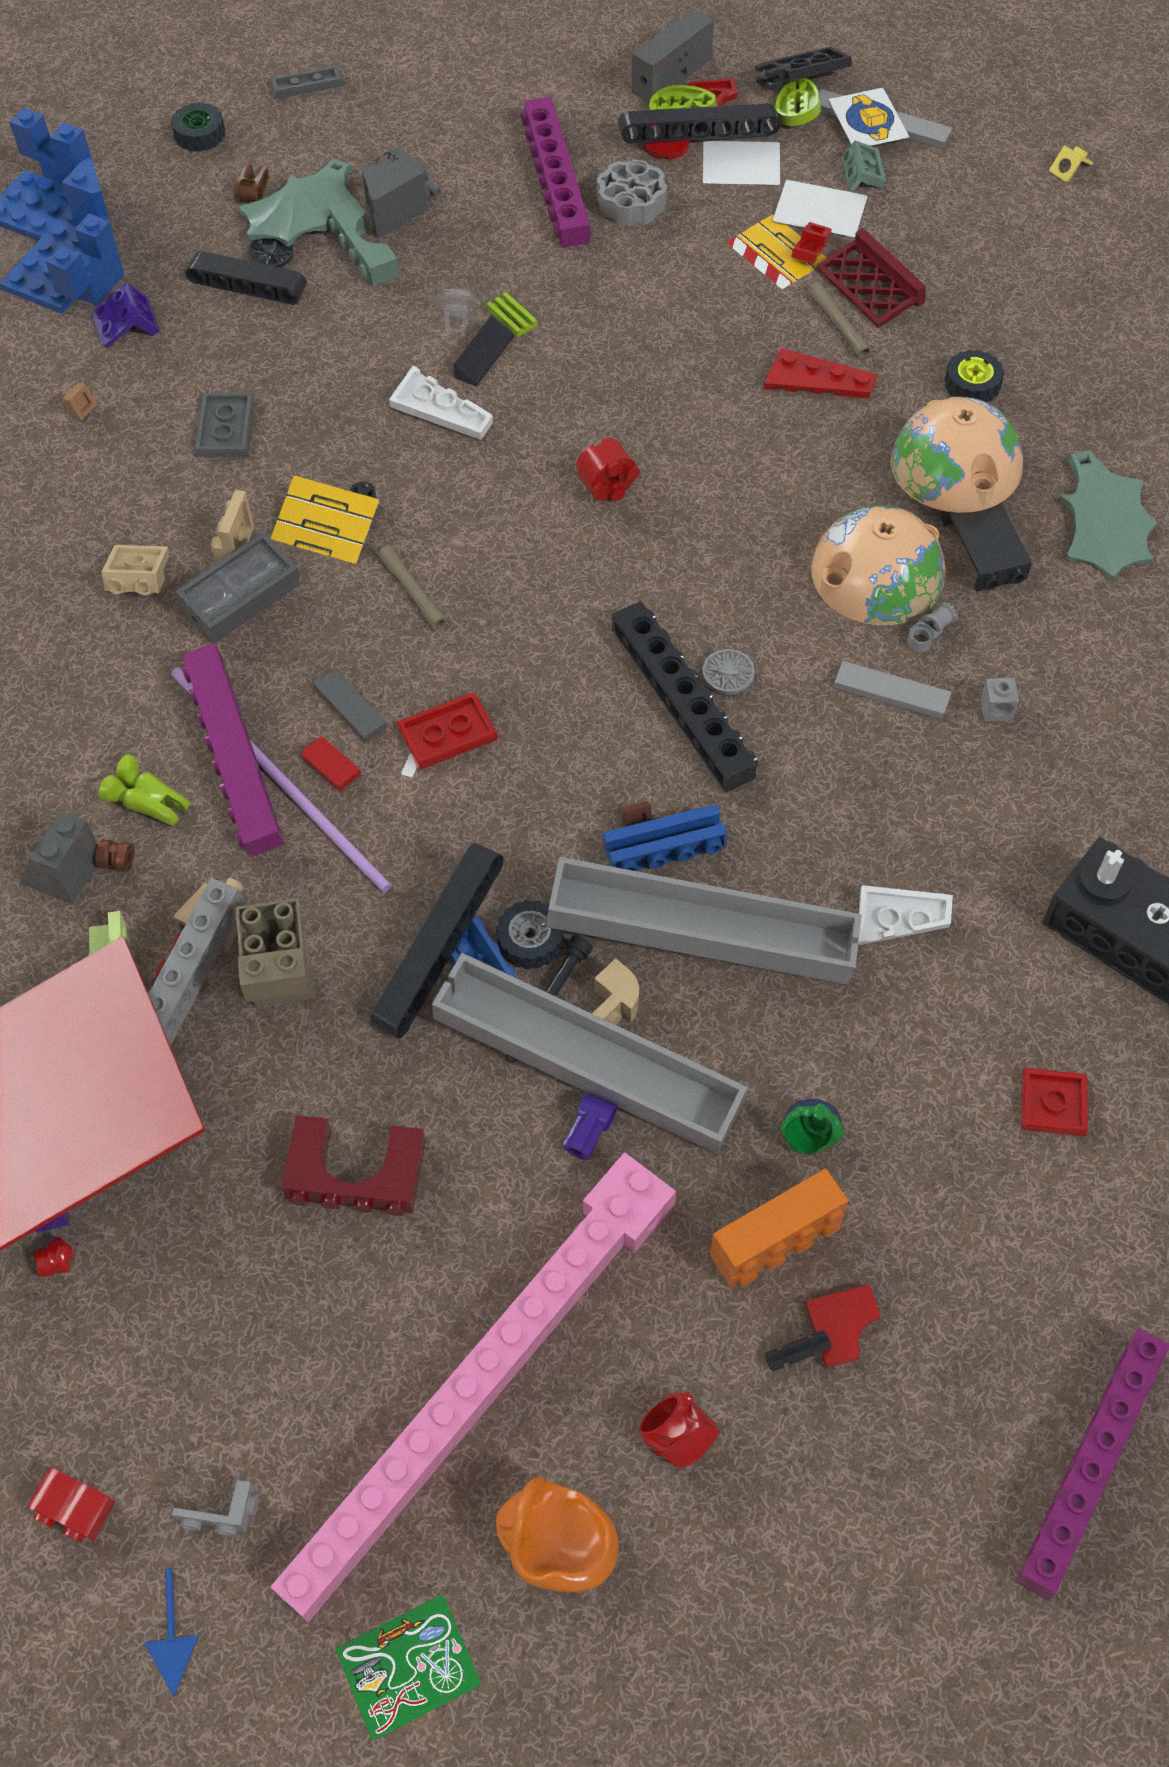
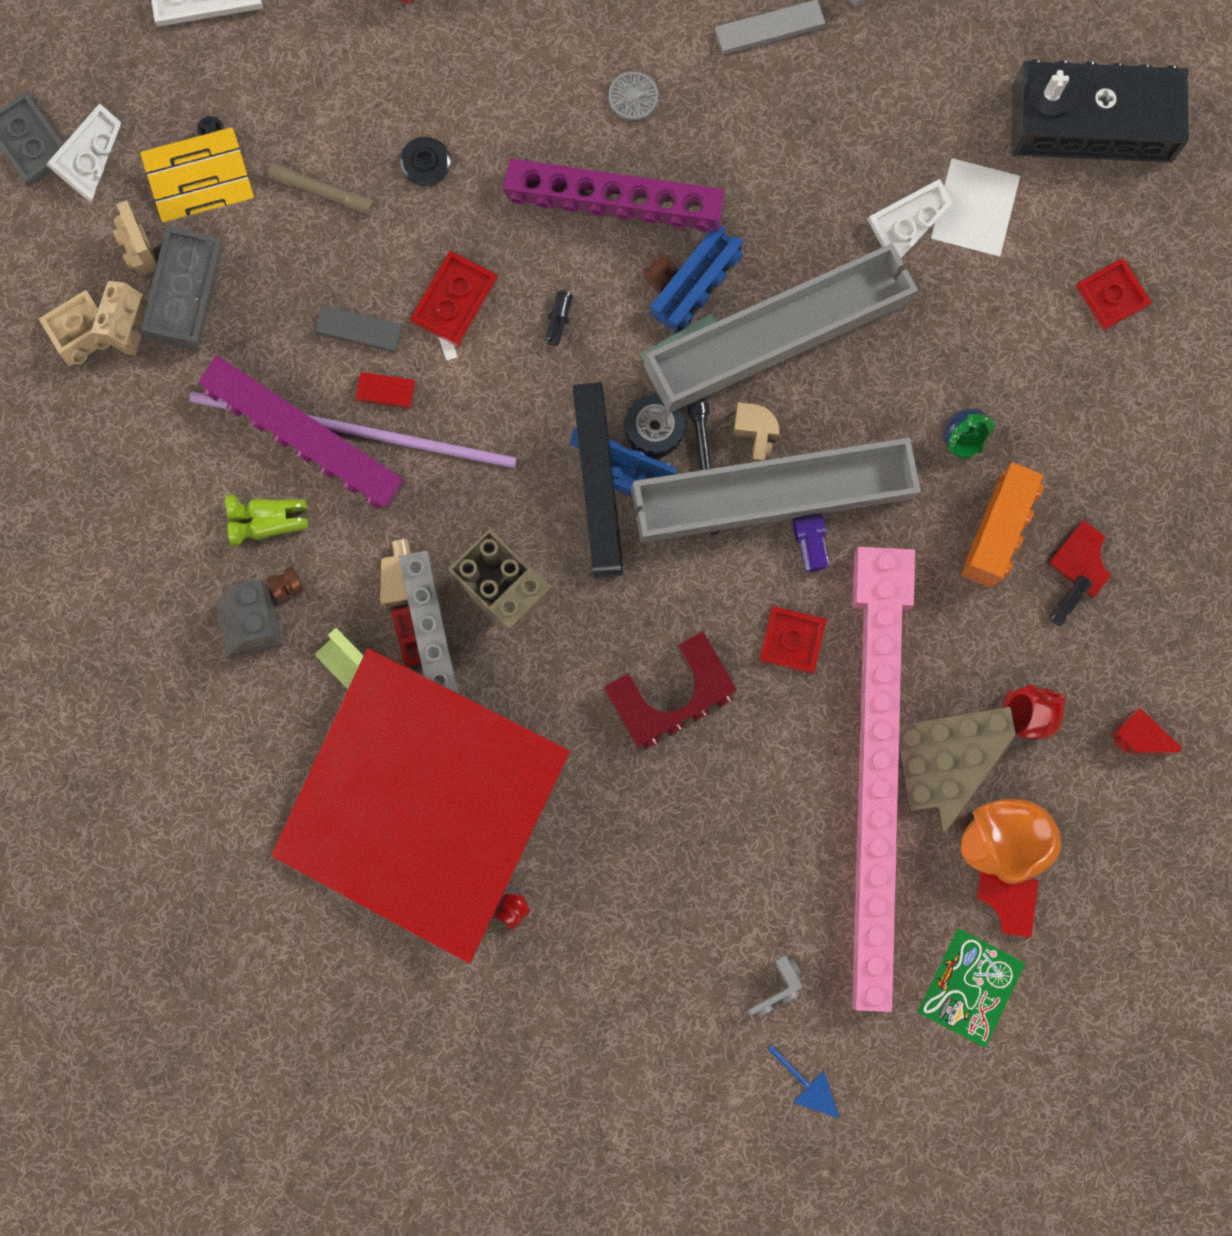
camera: 40 degrees left, 20 degrees up
red brick [27,1467,116,1543] -> none
black brick [612,601,758,793] -> none
none -> white wing [46,104,121,202]
none -> tan plate [90,281,148,355]
none -> black wheel [400,137,451,186]
none -> magenta brick [503,158,726,232]
none -> black axle [545,291,573,346]
none -> red tile [759,606,827,674]
none -> dark tan wing [899,707,1016,831]
none -> white sticker [931,158,1020,256]
none -> red tile [976,871,1039,938]
none -> red slope [1110,708,1183,755]

